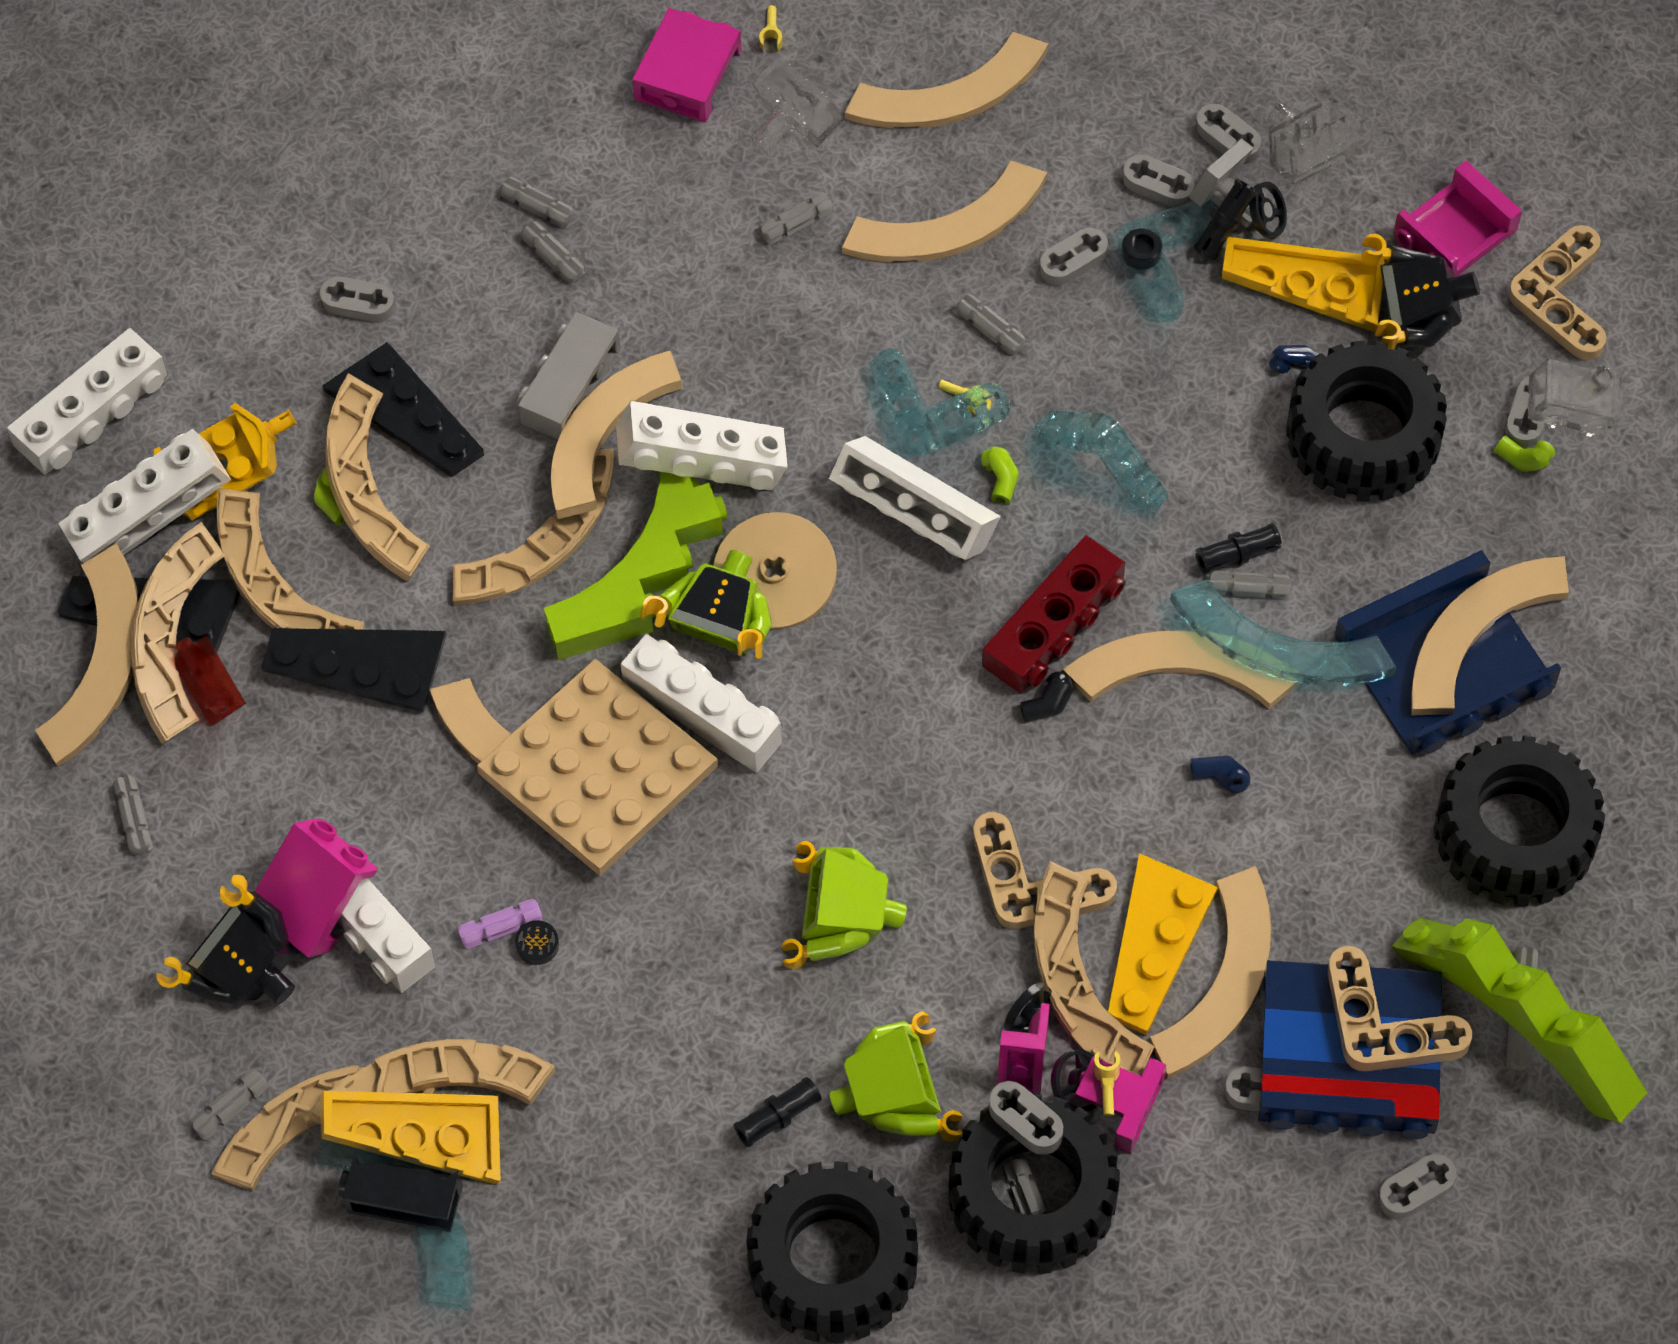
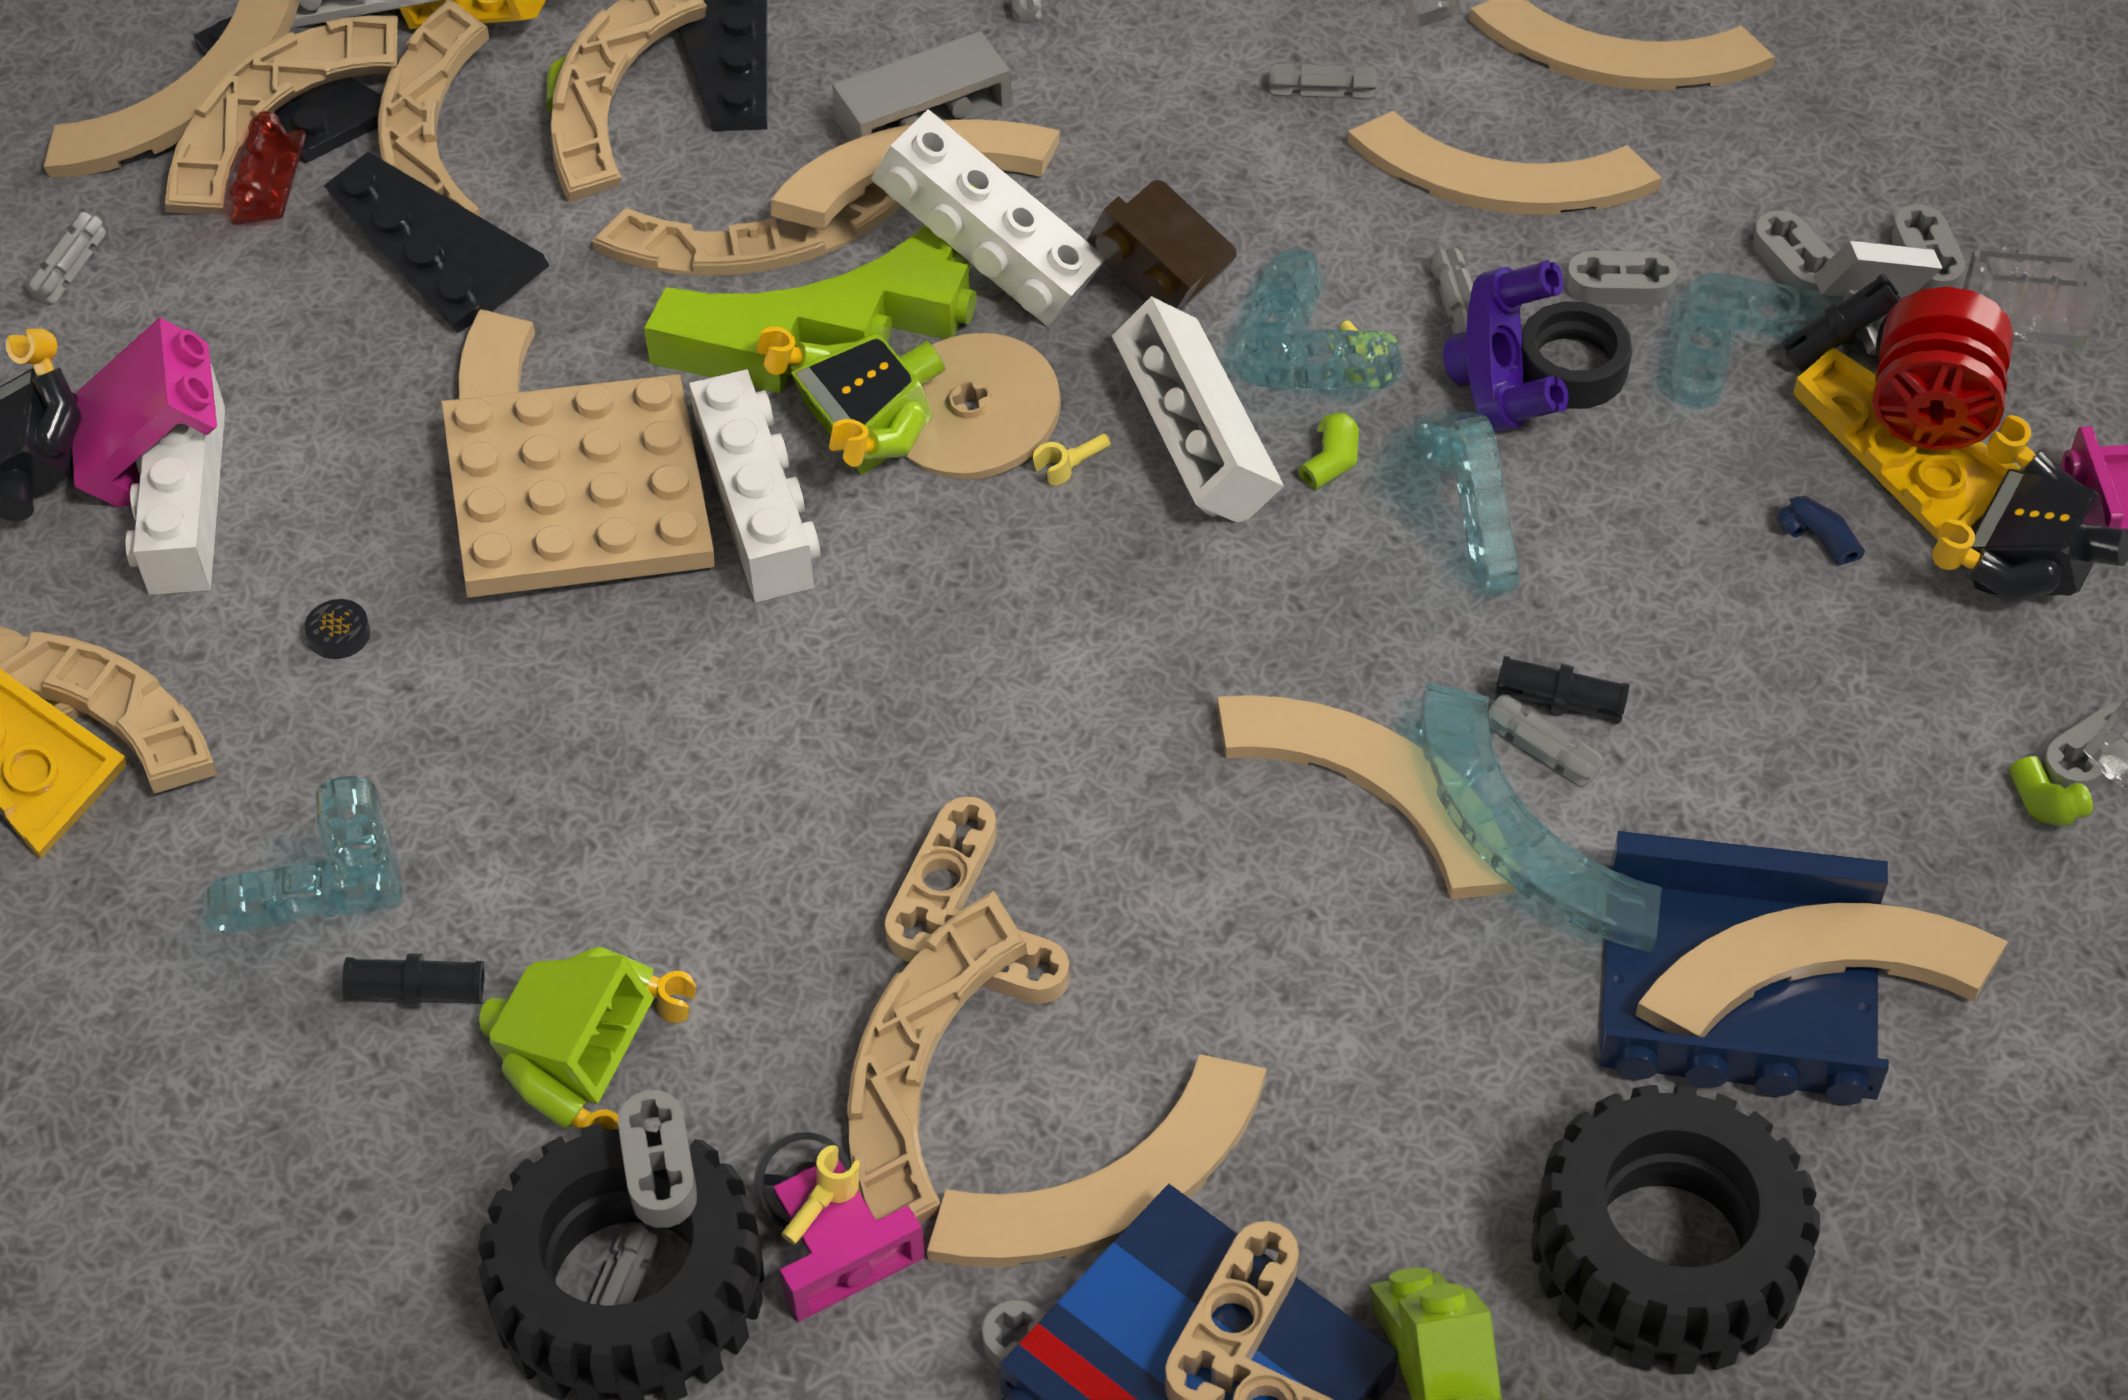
camera: 35 degrees right, 10 degrees down
lavender axle [458,899,542,949] -> none
black tyre [746,1161,918,1343] -> none
lime torso [781,841,907,969] -> none
dark red brick [982,535,1126,694] -> none
dark pink piece [997,982,1052,1094] -> none
black arm [1020,672,1073,722] -> none
yellow wing [1108,853,1218,1036] -> none
black tile [1122,228,1162,270] -> none
dark blue arm [1190,755,1251,793] -> none
black tyre [1286,341,1447,502] -> none
none -> clear light blue beam [207,776,403,934]
none -> light yellow hand [1033,433,1111,485]
none -> dark brown bracket [1086,180,1237,311]
none -> dark purple connector [1443,260,1568,432]
none -> black tyre [1522,301,1632,409]
none -> red wheel [1872,286,2014,450]

